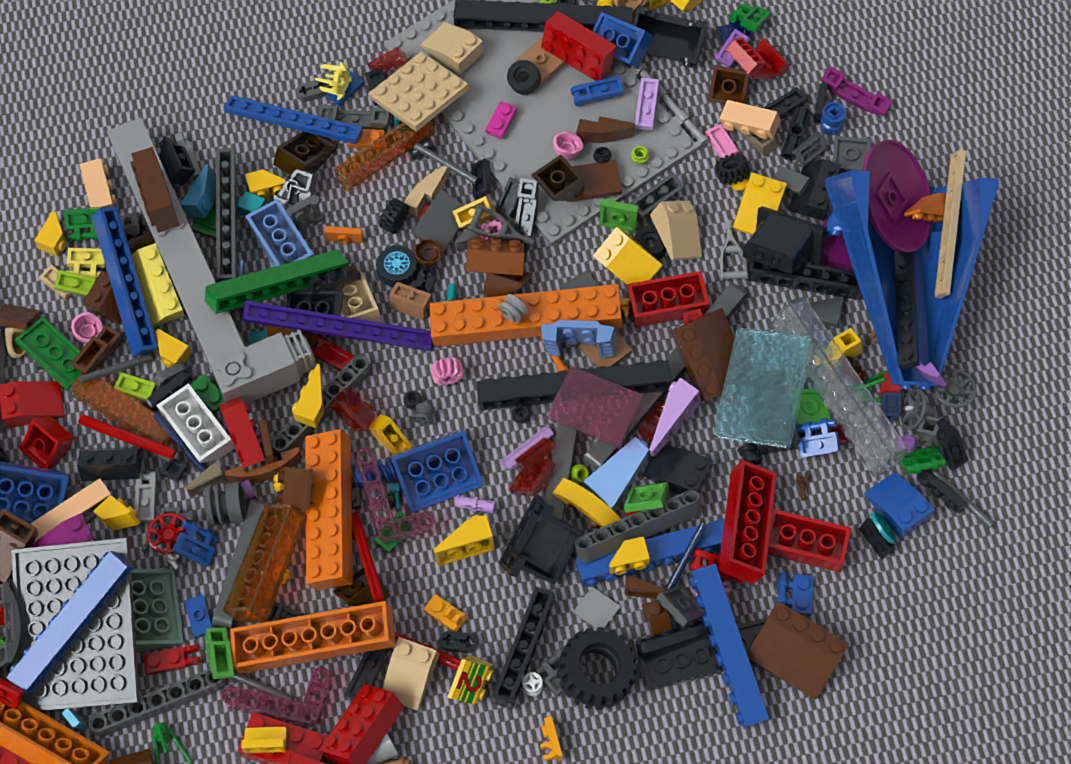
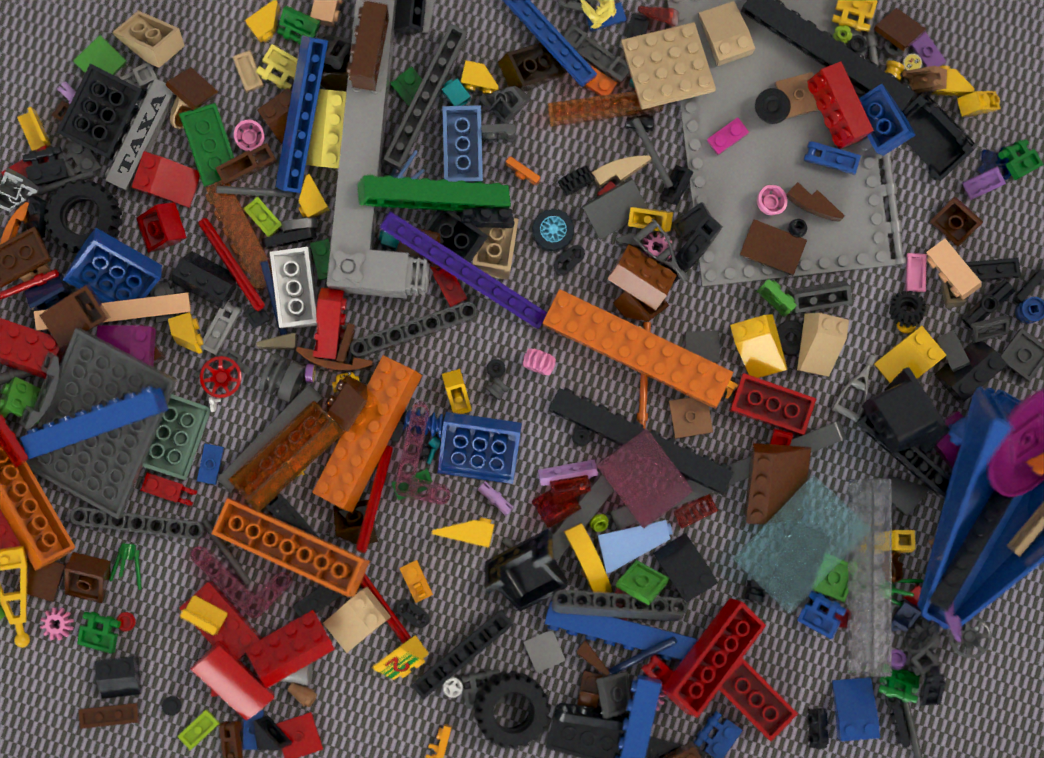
camera: 25 degrees right, 20 degrees up
lime plate [54,270,96,297] -> none
medium azure tile [62,708,87,730] -> none
blue plate [172,520,218,567] -> none
dark azure slope [180,164,216,218] -> none
bright green slope [204,627,234,679] -> none
yellow slope [292,364,324,428] -> none
clear red slope [328,387,375,432] -> none
medium nougat hinge [389,282,431,320] -> none
reddish brown hair [414,239,443,267] -> none
teal arm [440,283,457,302] -> none
light grey wheel [498,294,528,324] -> none
dark brown slope [532,155,584,201] -> none
medium blue plate [541,320,618,358] -> none
yellow slope [609,536,650,575] -> none
lime plate [631,146,649,164] -> none
lavender plate [635,78,659,130] -> none
lavender wedge [649,378,701,457] -> none
red plate [725,38,790,79] -> none
reddish brown hand [796,472,808,501] -> none
teal wheel [870,510,897,544] -> none

